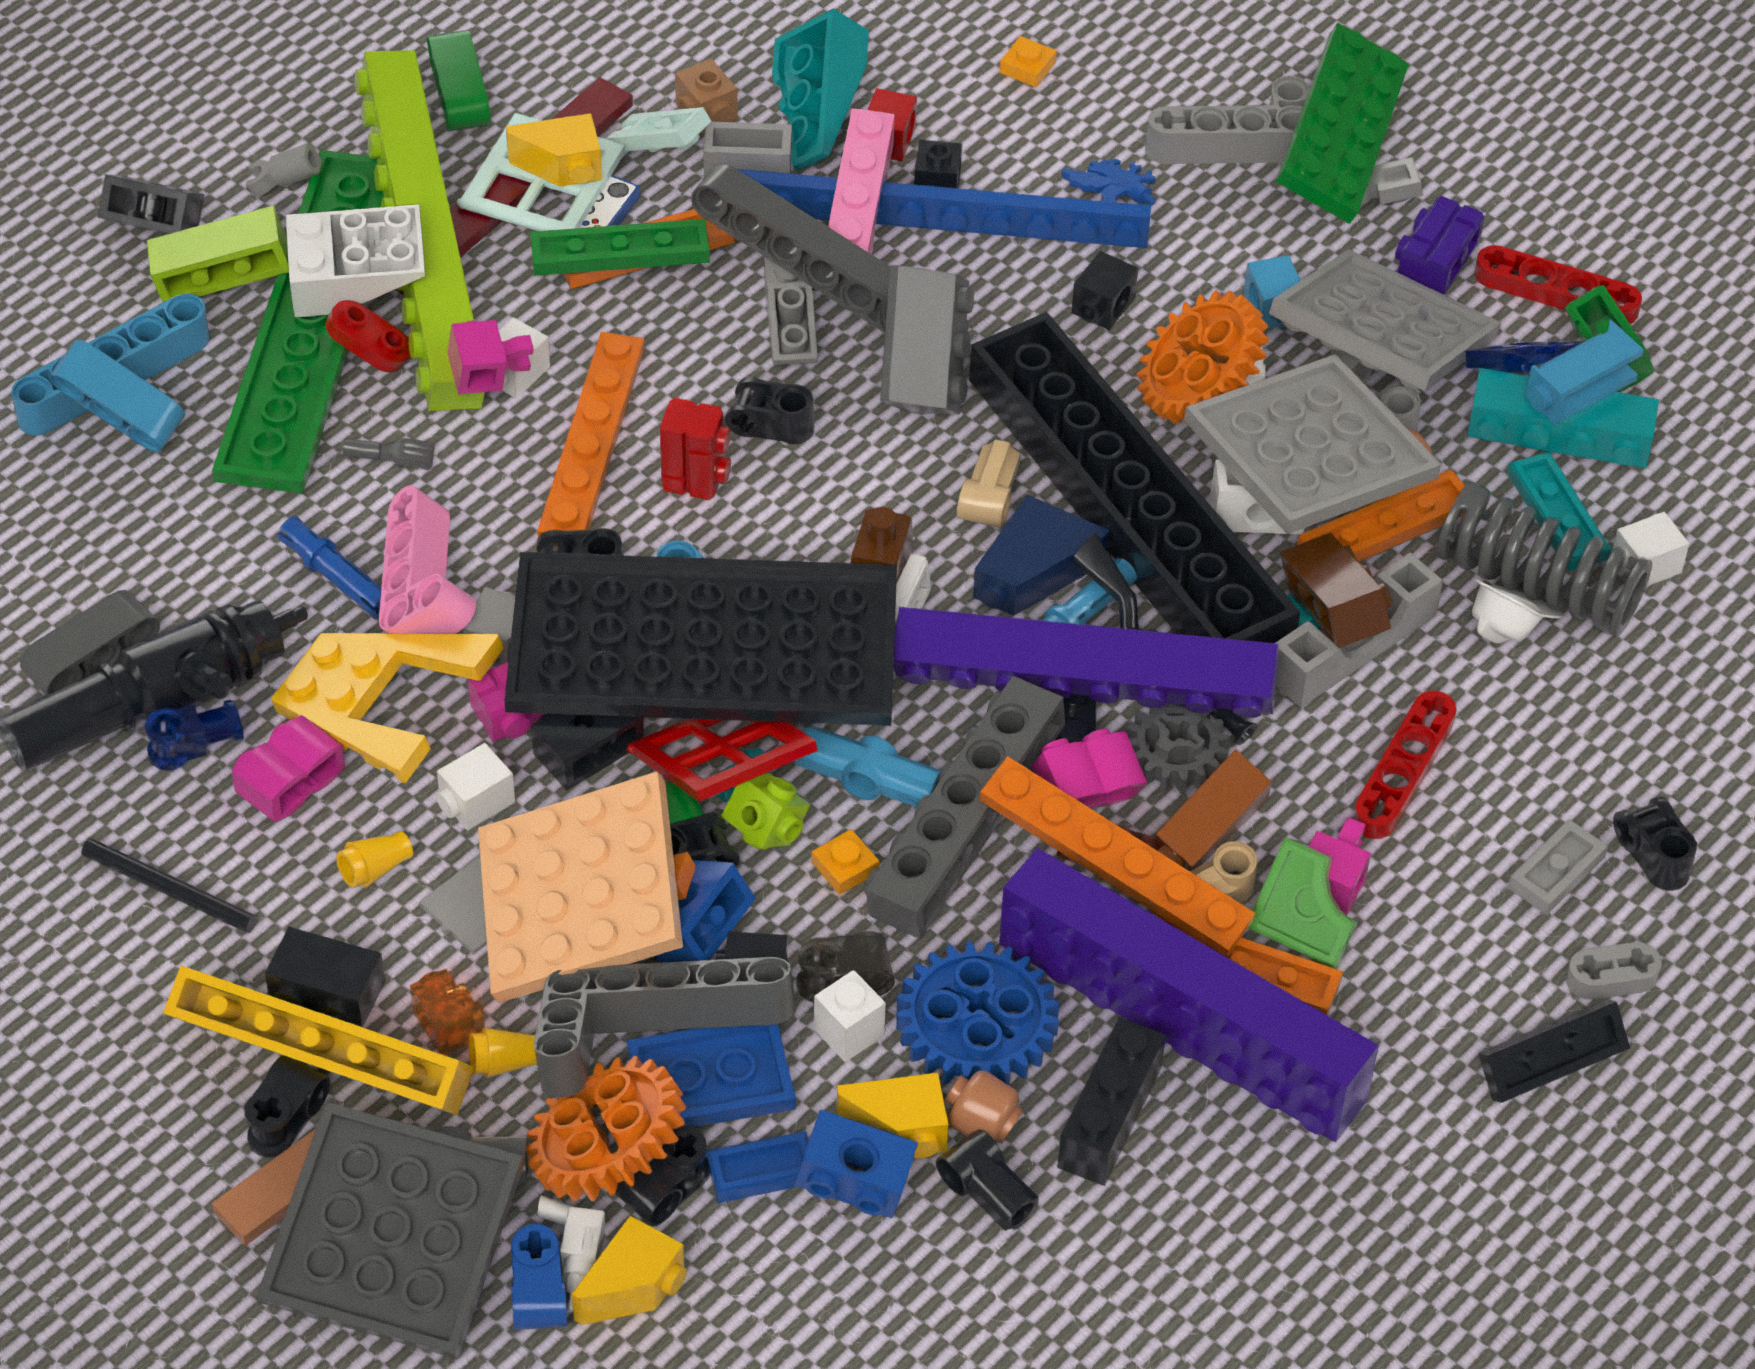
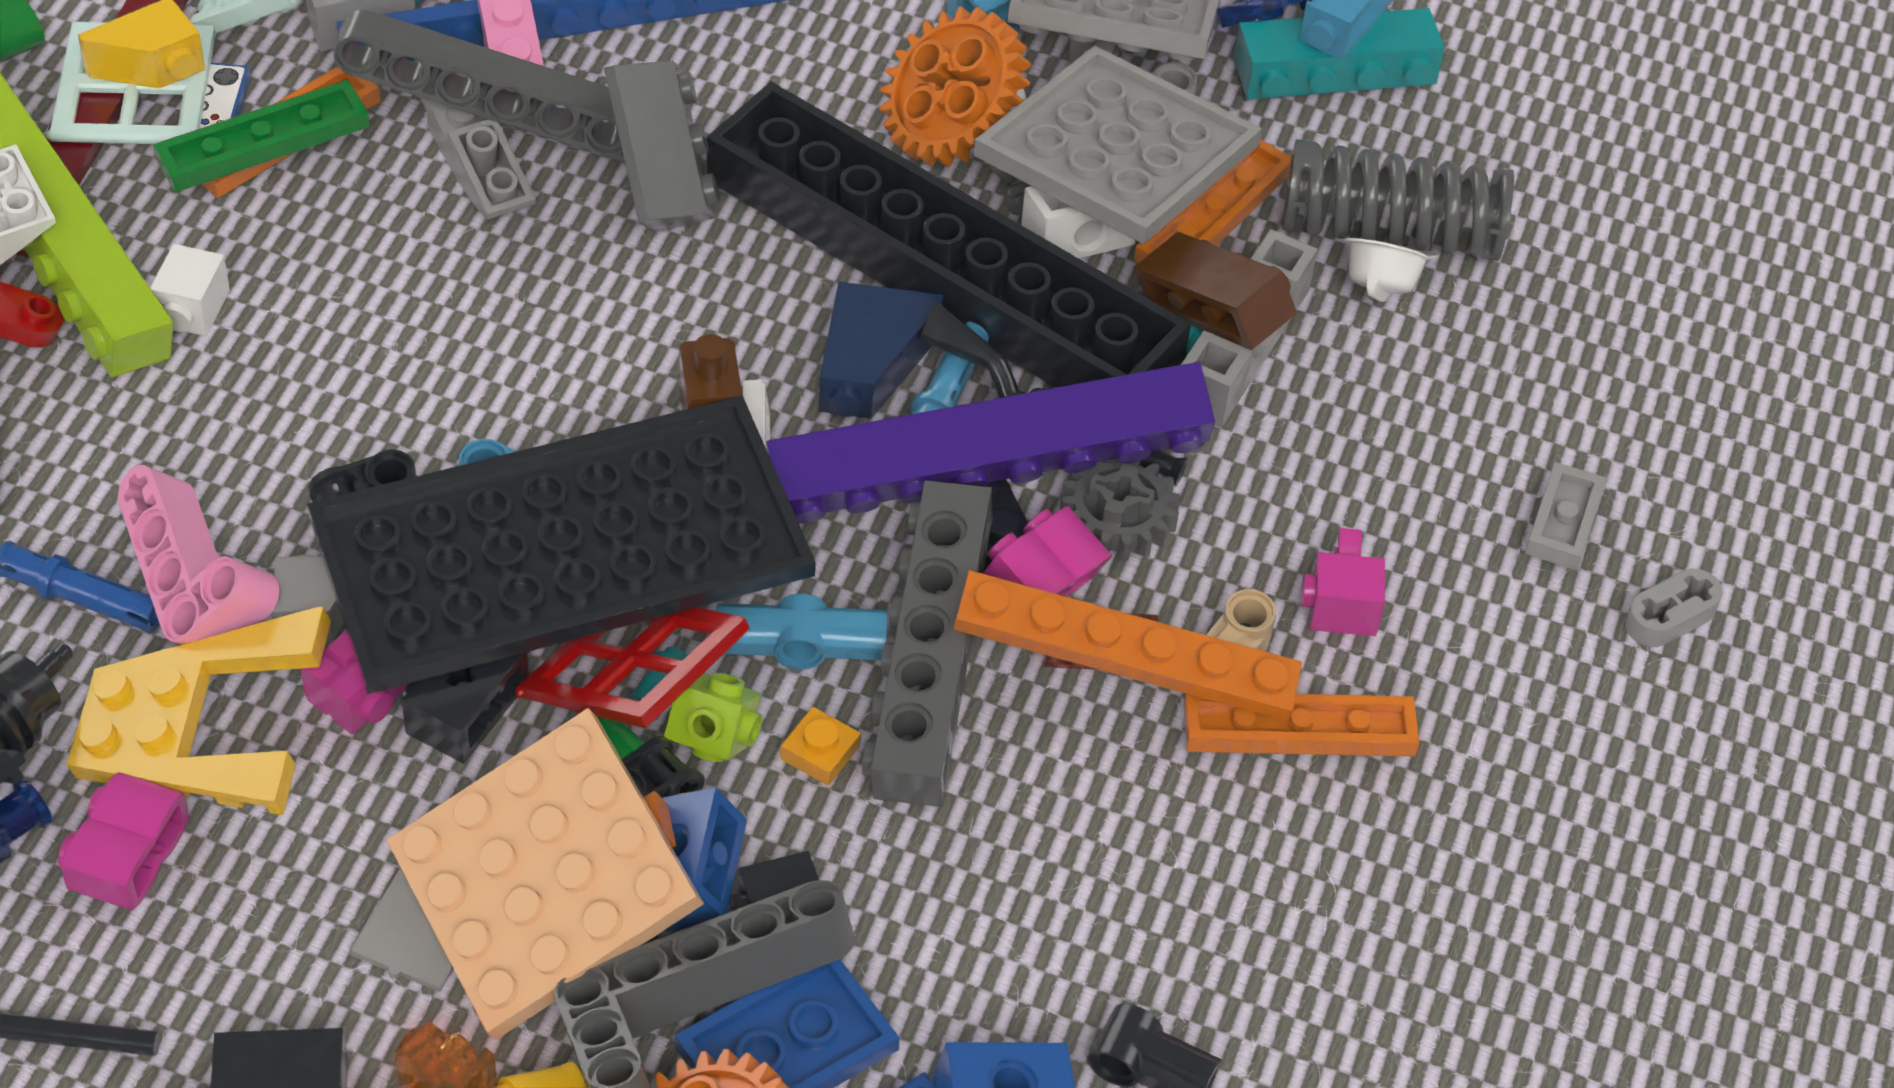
camera: 25 degrees left, 0 degrees up
yellow cone [336,831,413,888] -> none
dark grey piece [343,438,435,470] -> none
white brick [436,743,515,831] -> none
dark pink brick [447,320,534,394] -> none
orange plate [537,331,645,546] -> none
red brick [660,397,731,500] -> none
black piece [725,377,815,444] -> none
clear smoke piece [796,931,895,1003] -> none
white brick [814,970,886,1062] -> none
yellow slope [836,1073,949,1158] -> none
blue gear [896,941,1059,1085] -> none
nougat head [944,1070,1023,1144] -> none
tan piece [957,440,1021,528] -> none
dark purple brick [999,848,1379,1143] -> none
black brick [1057,1017,1166,1186] -> none
black brick [1071,251,1138,331] -> none
dark orange slope [1155,749,1272,871] -> none
bright green tile [1248,837,1357,968] -> none
red beam [1353,690,1457,839] -> none
black plate [1478,999,1630,1103] -> none
teal tile [1507,451,1611,571] -> none
white brick [1613,512,1689,586] -> none
black piece [1613,796,1697,891] -> none

